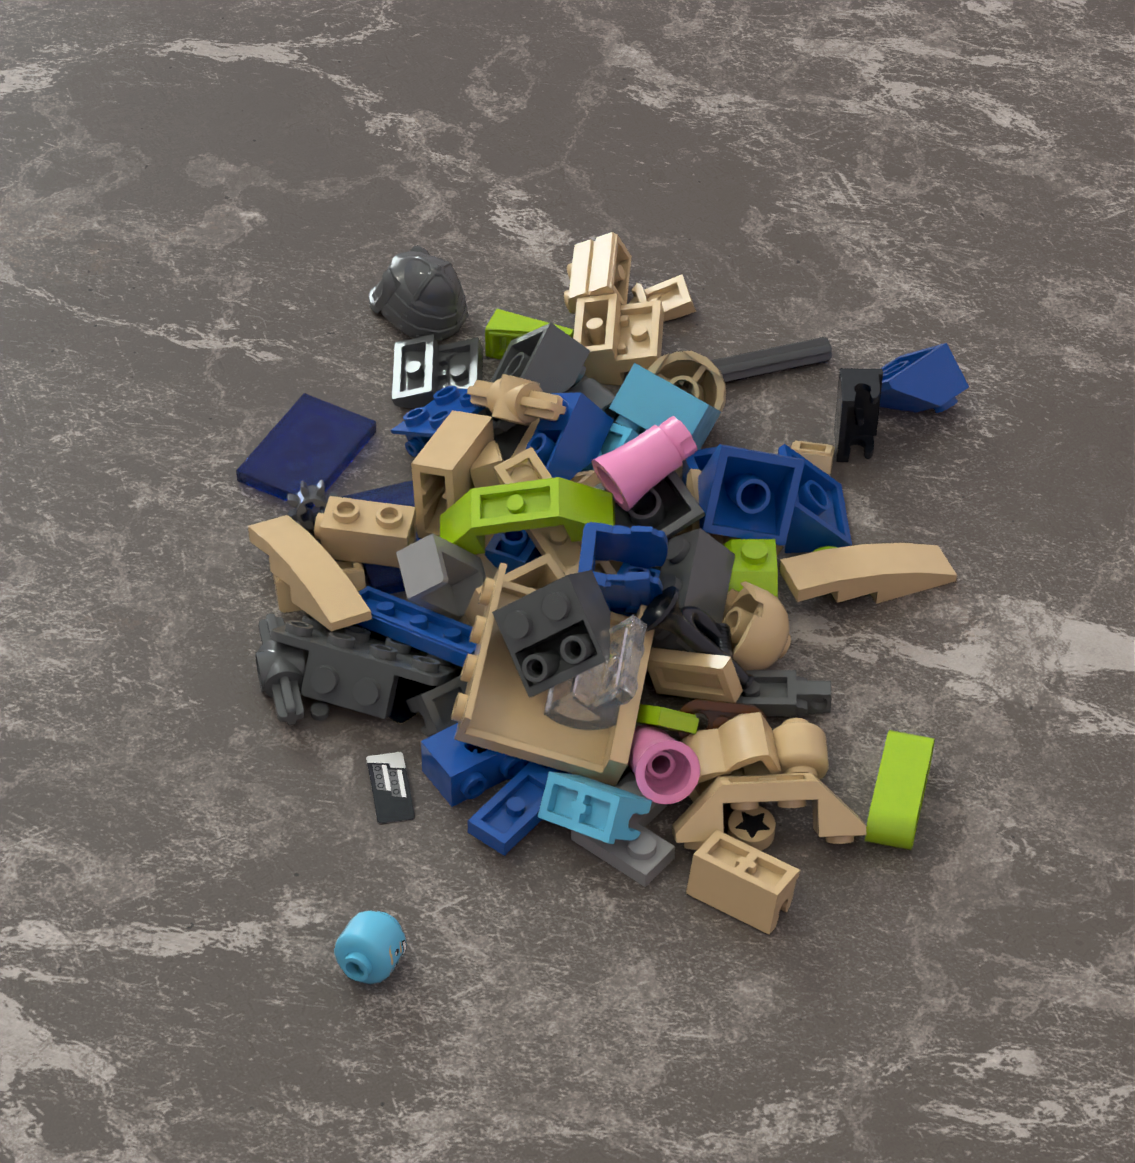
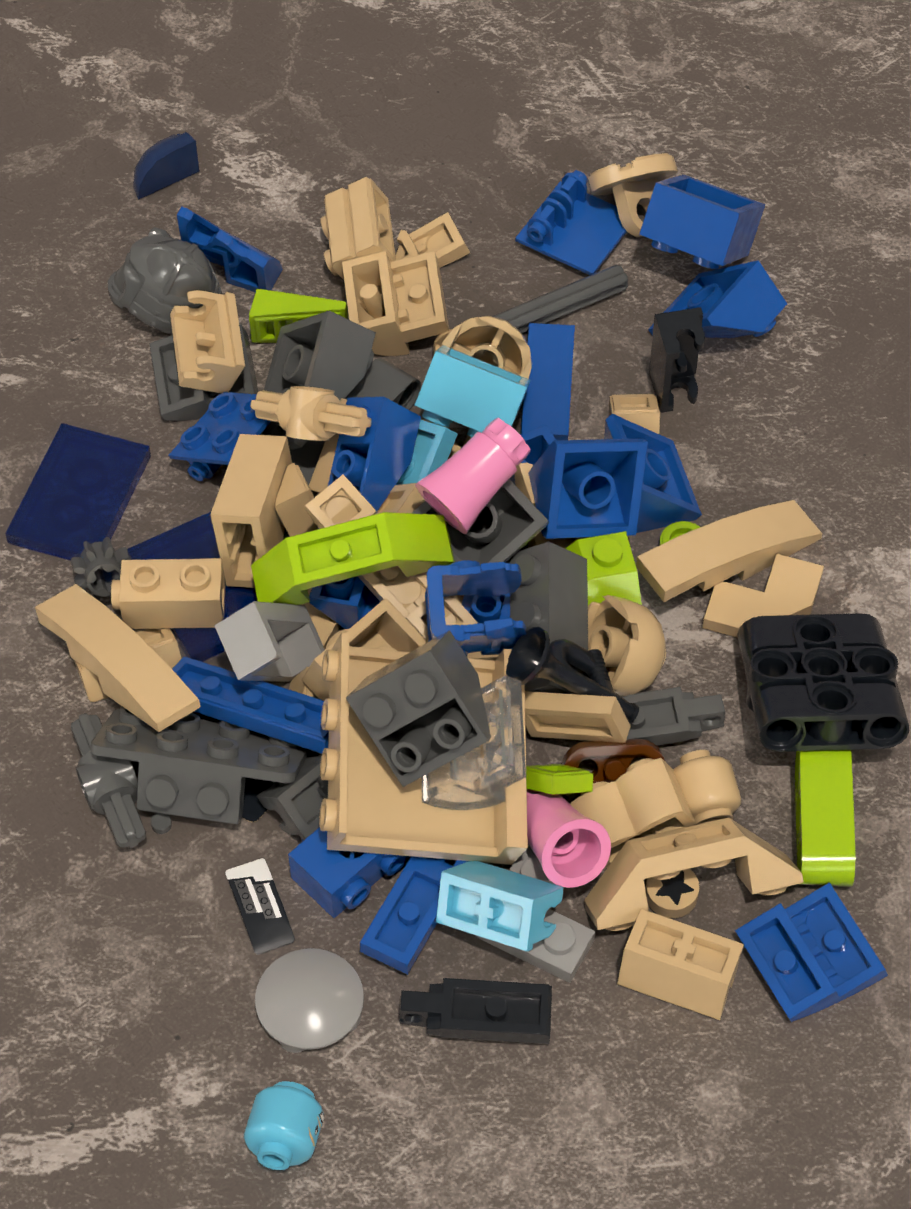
camera: 10 degrees left, 10 degrees up
none -> dark blue brick [133,132,200,200]
none -> tan hinge [170,290,245,394]
none -> blue slope [177,207,283,293]
none -> light grey dish [255,948,364,1053]
none -> black hinge [399,978,552,1044]
none -> blue hinge [515,170,627,275]
none -> blue tile [521,323,575,440]
none -> tan tile [588,153,678,237]
none -> blue piece [639,174,766,269]
none -> tan tile [702,554,824,638]
none -> blue slope [735,882,888,1022]
none -> black connector [737,613,910,752]

